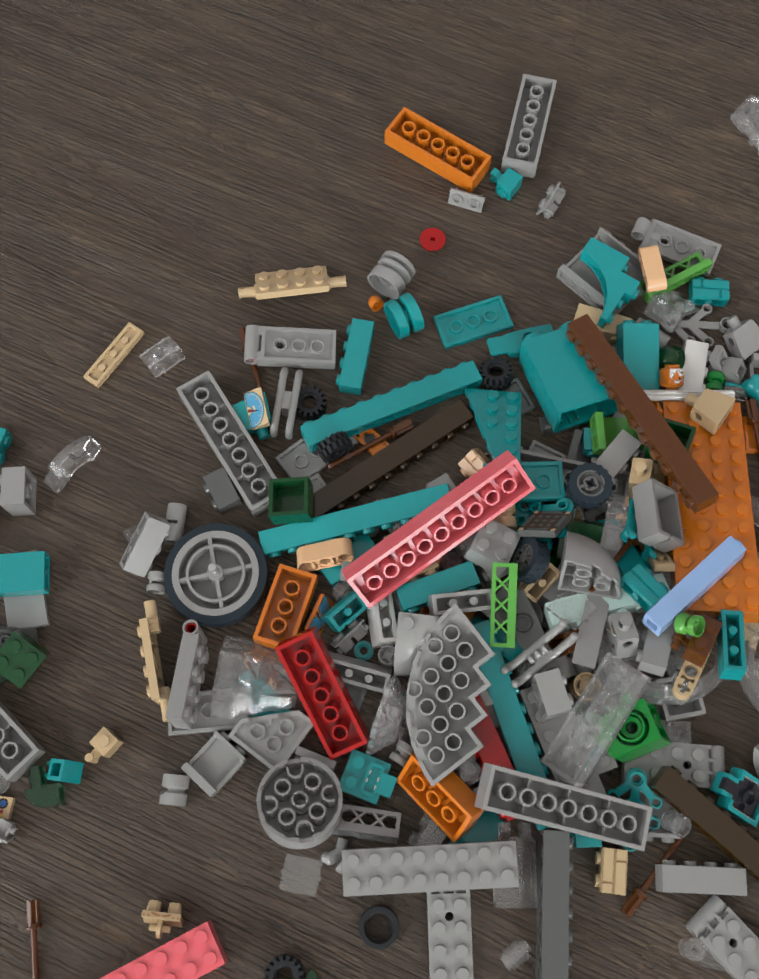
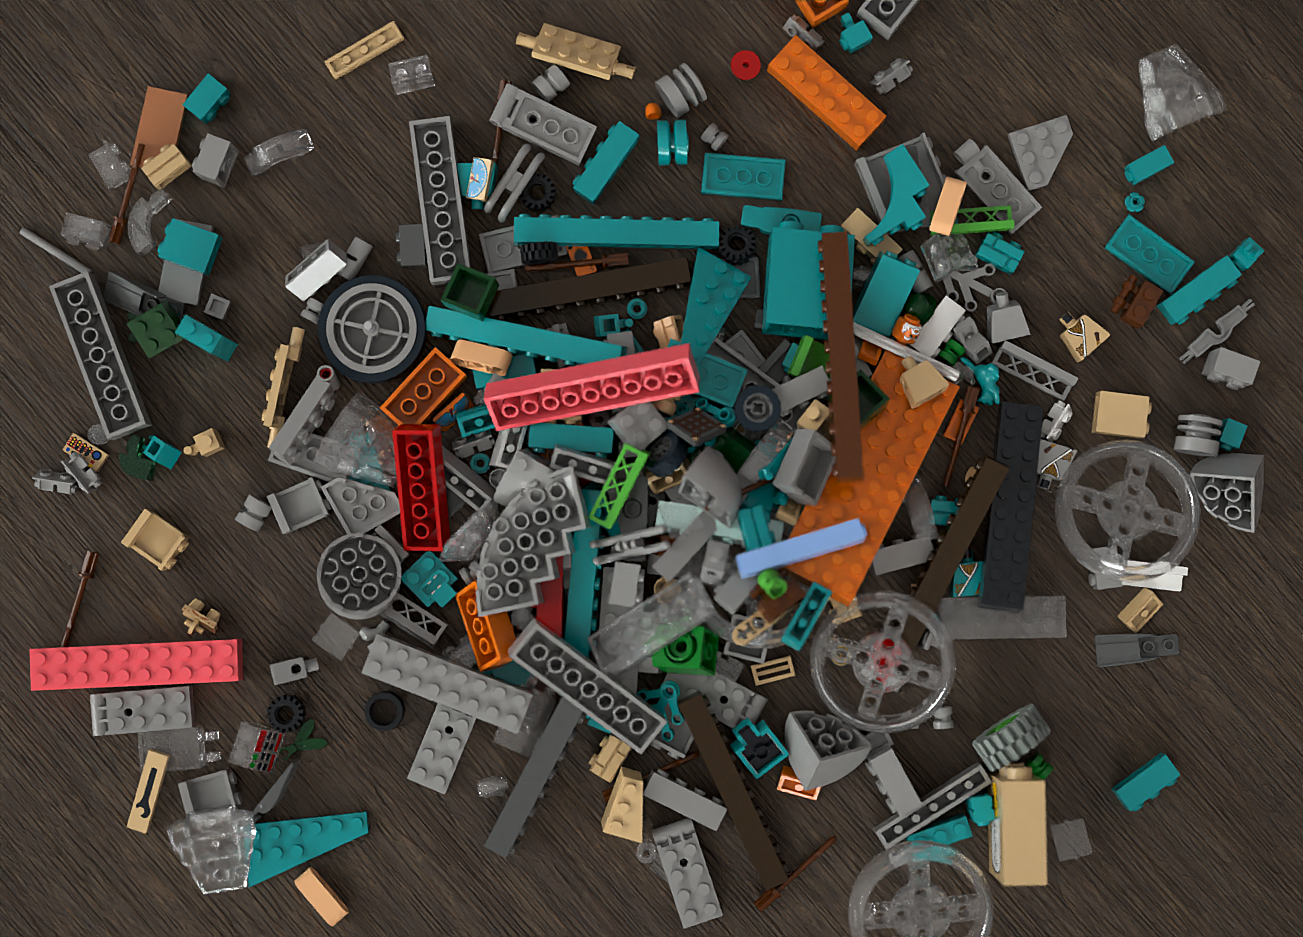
camera: 25 degrees right, 15 degrees up
clear wheel [660,809,692,838] -> none
none -> tan panel [121,509,190,571]
none -> teal brick [175,315,238,362]
none -> light grey tile [204,293,232,320]
none -> light grey torso [270,657,319,685]
none -> light grey wheel [532,64,570,103]
none -> teal brick [593,314,633,337]
none -> tan wedge [601,766,643,843]
none -> teal plate [627,299,647,319]
none -> light grey wheel [700,123,729,151]
none -> tan tile [750,655,796,686]
none -> orange brick [767,35,887,151]
none -> light grey plate [1008,115,1073,192]

